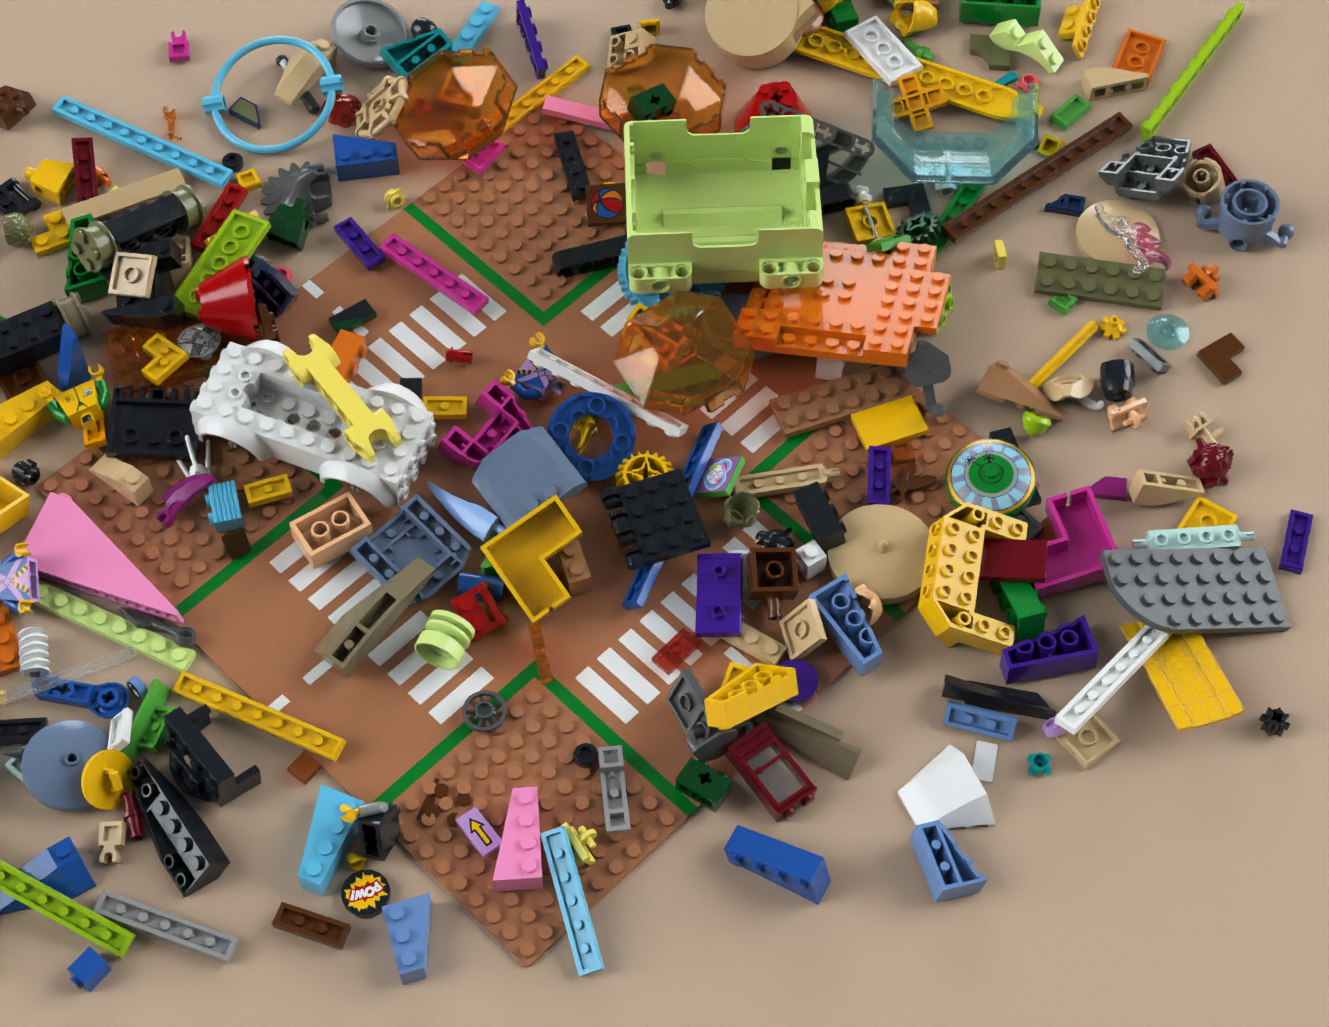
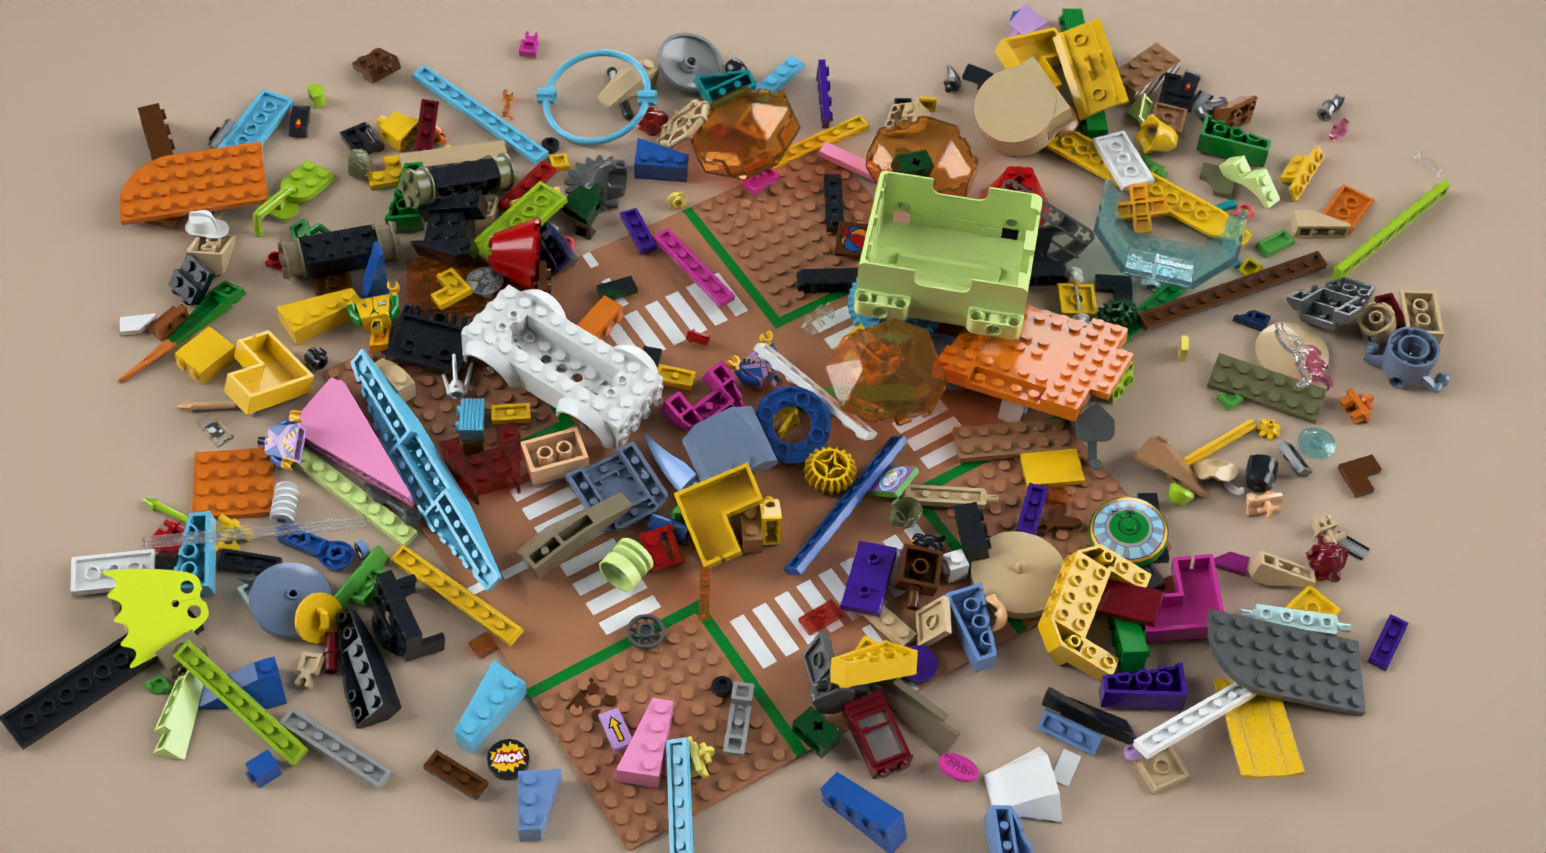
camera: 10 degrees right, 5 degrees down
white tile [107,707,133,751] -> none
tan tile [108,252,157,299] -> none
magenta piece [155,474,216,528] -> none
tile [228,97,261,129] -> none
light yellow piece [282,334,402,463] -> none
black torso [339,801,401,871] -> none
black hinge [599,469,711,570] -> none
bright green tile [866,235,911,252] -> none
teal plate [1027,752,1052,776] -> none
black gear [1259,707,1290,737] -> none
none -> medium azure wedge [350,349,502,591]
none -> clear red wedge [439,421,521,505]
none -> dark brown slope [574,220,596,240]
none -> yellow torso [759,496,782,545]
none -> clear hinge [799,301,835,336]
none -> dark pink piece [938,753,979,782]
none -> sticker [1337,531,1369,560]
none -> tan slope [1399,289,1444,345]

